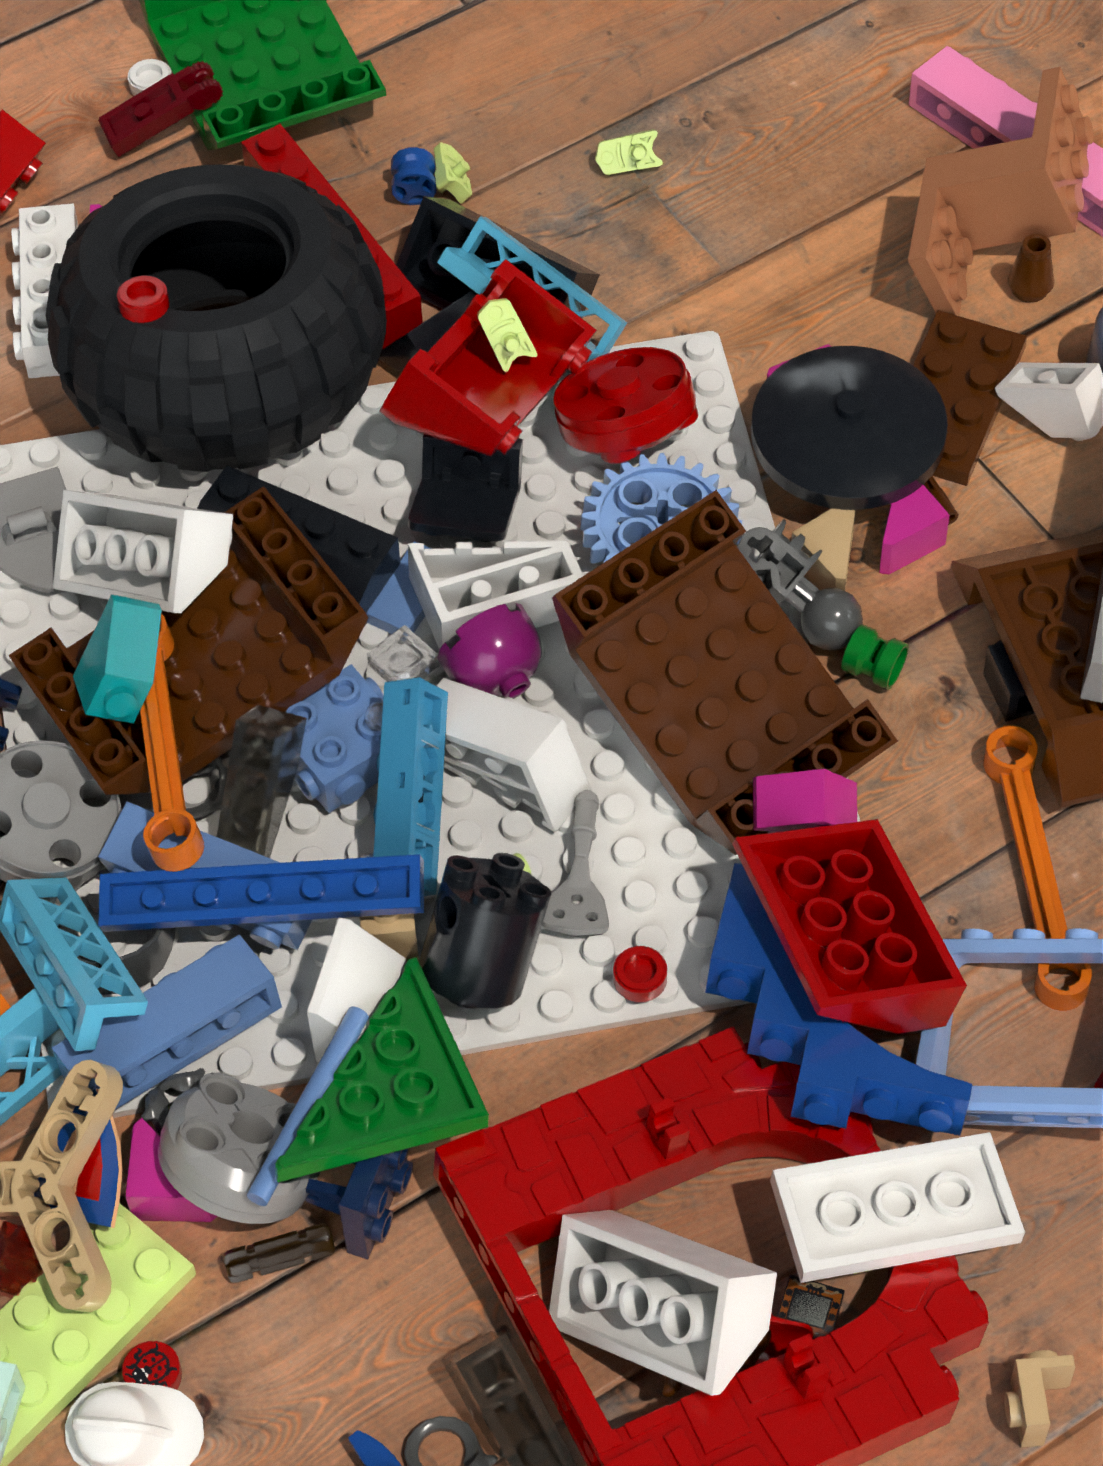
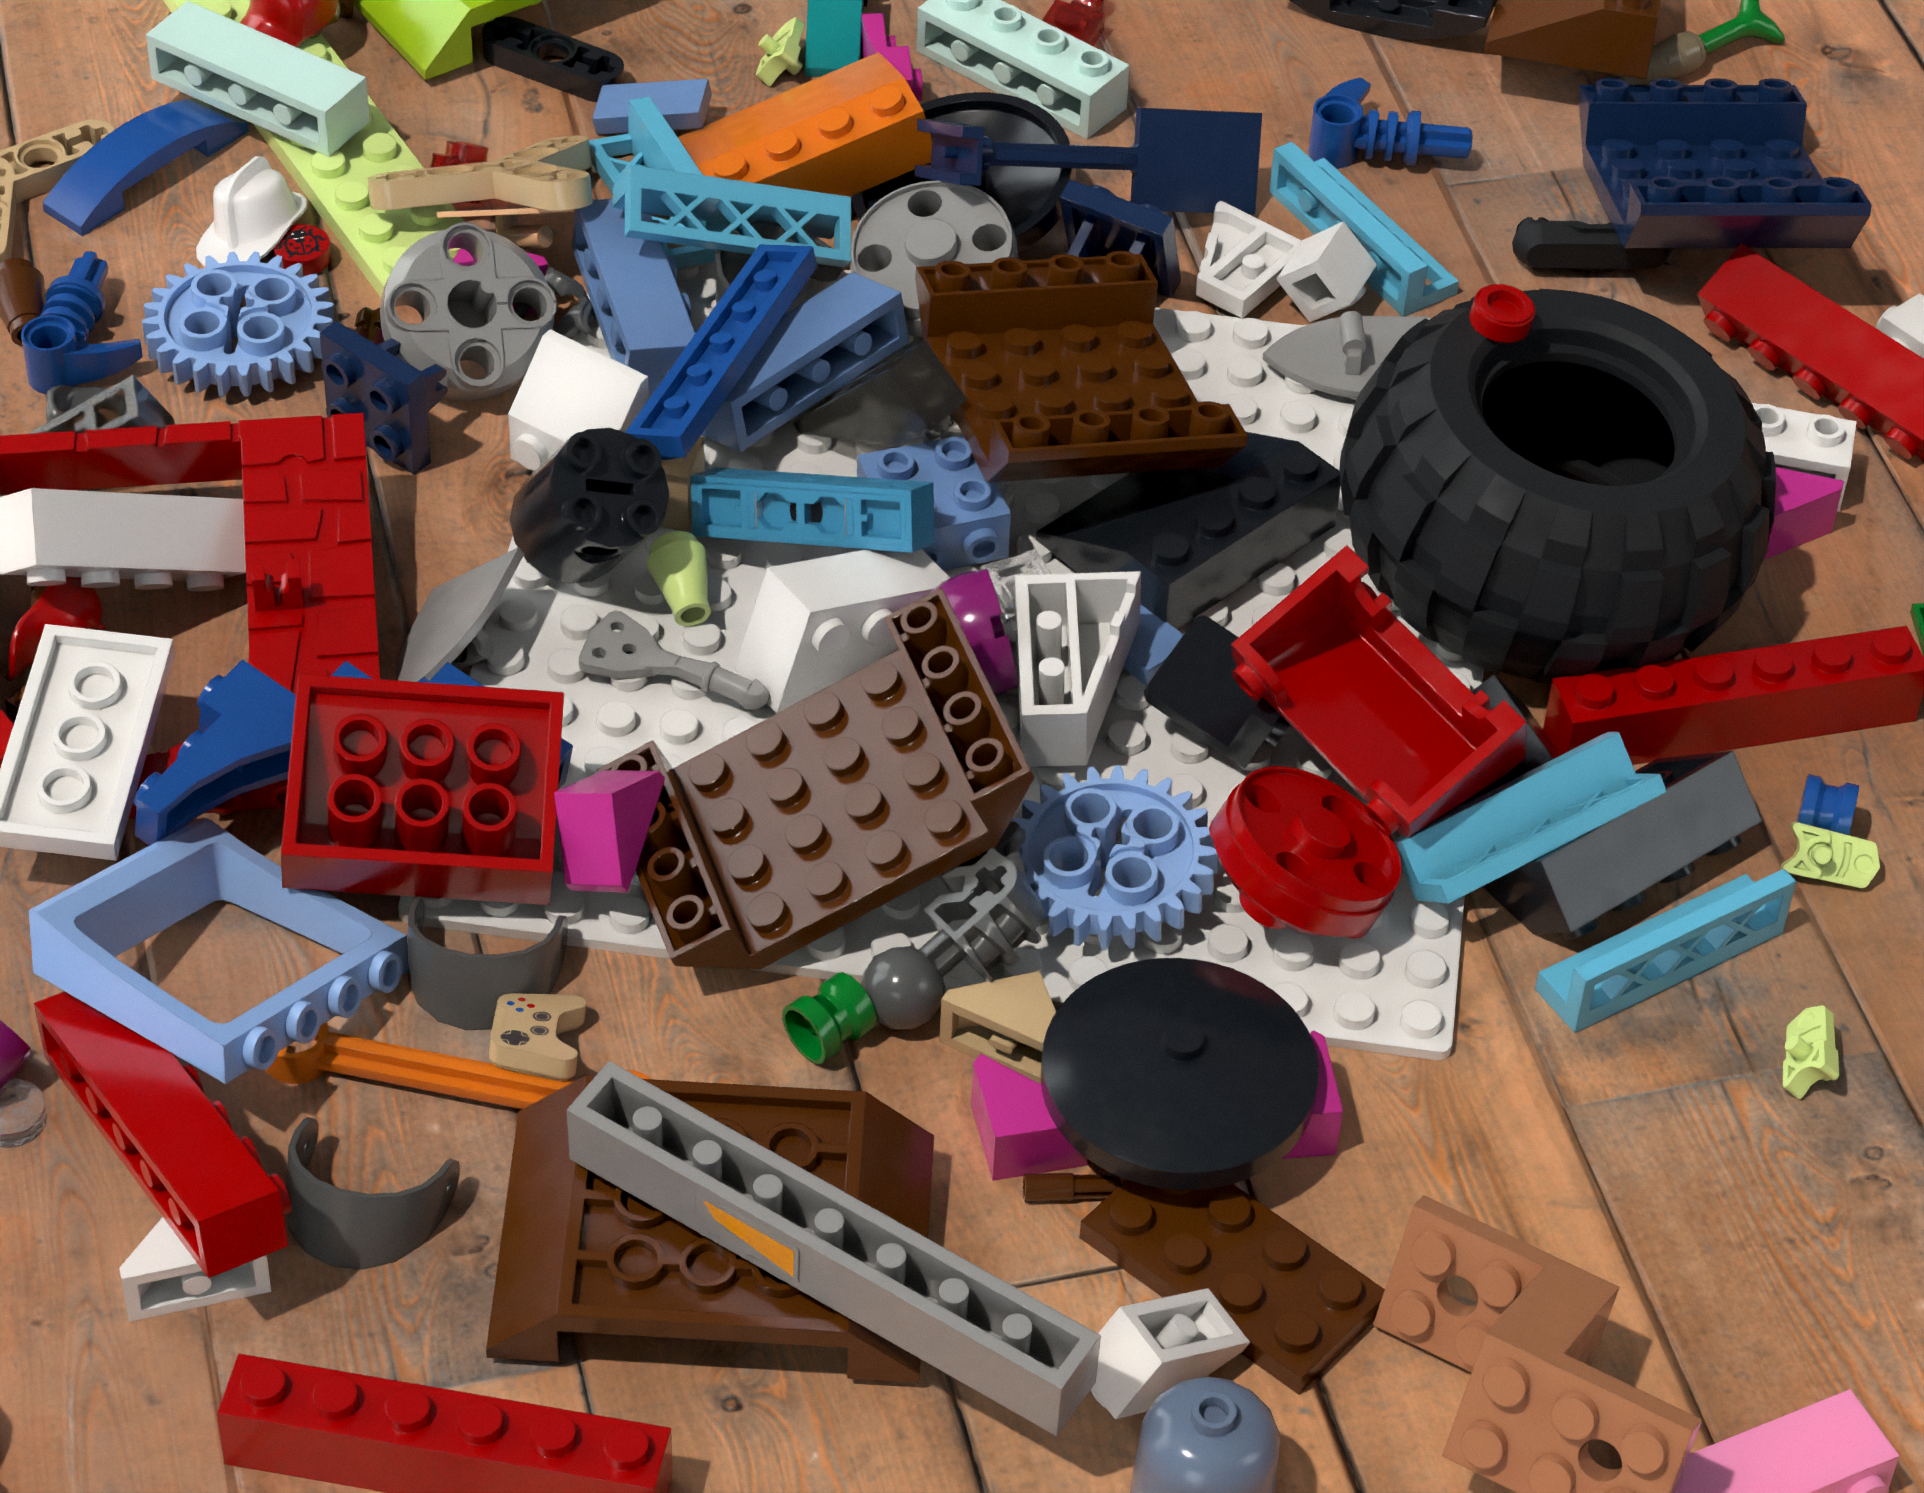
camera: 105 degrees right, 10 degrees down
white slope [53,490,233,613] -> none
teal slope [73,594,162,724] -> none
orange piece [140,614,204,872] -> none
medium blue bar [246,1006,369,1206] -> none
green tile [275,957,489,1183] -> none
yellowish green piece [477,298,537,372] -> none
red tile [613,946,667,1002] -> none
reddish brown cone [1008,234,1054,302] -> none
none -> light blue gear [142,251,335,397]
none -> light grey shield [396,547,524,682]
none -> dark grey piece [408,897,568,1030]
none -> tan piece [488,993,586,1081]
none -> medium azure fence [1535,869,1796,1033]

